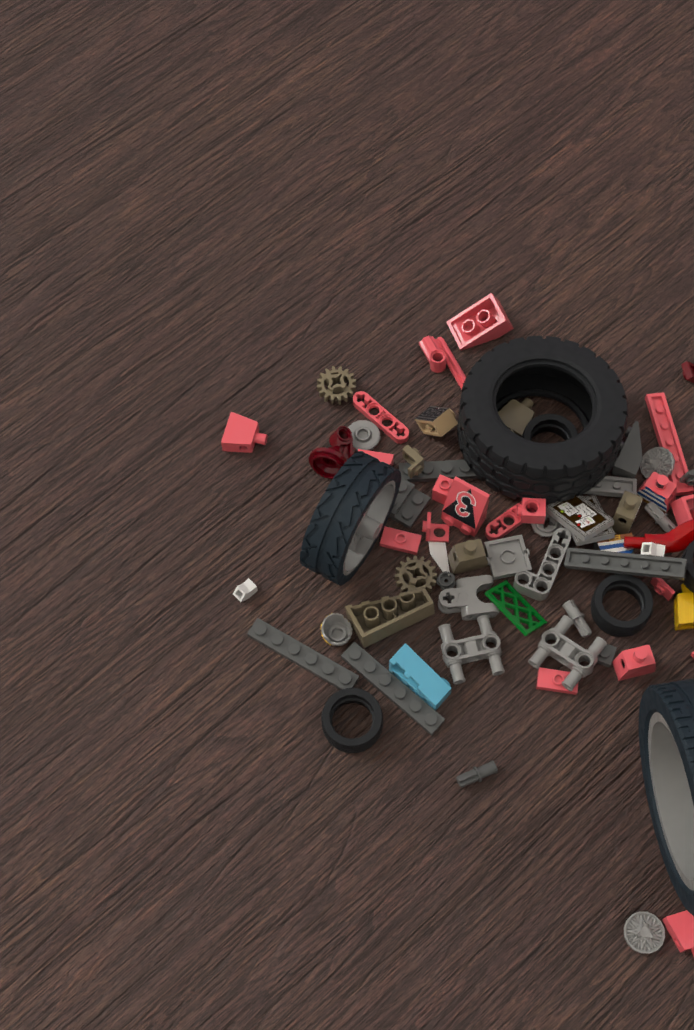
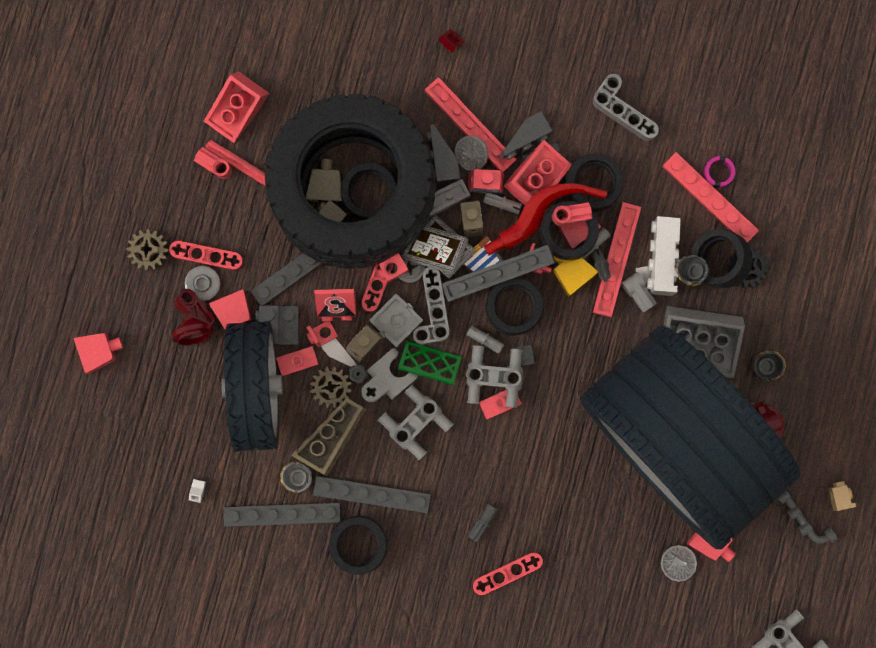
camera: 40 degrees left, 20 degrees up
medium azure wedge [389,643,451,711] -> none
dark tan bracket [402,444,424,478] -> none
tan brick [415,406,458,437] -> none
coral brick [431,474,453,505] -> none
coral torso [612,645,656,681] -> none
white piece [641,542,666,557] -> none
none -> coral beam [473,552,543,595]

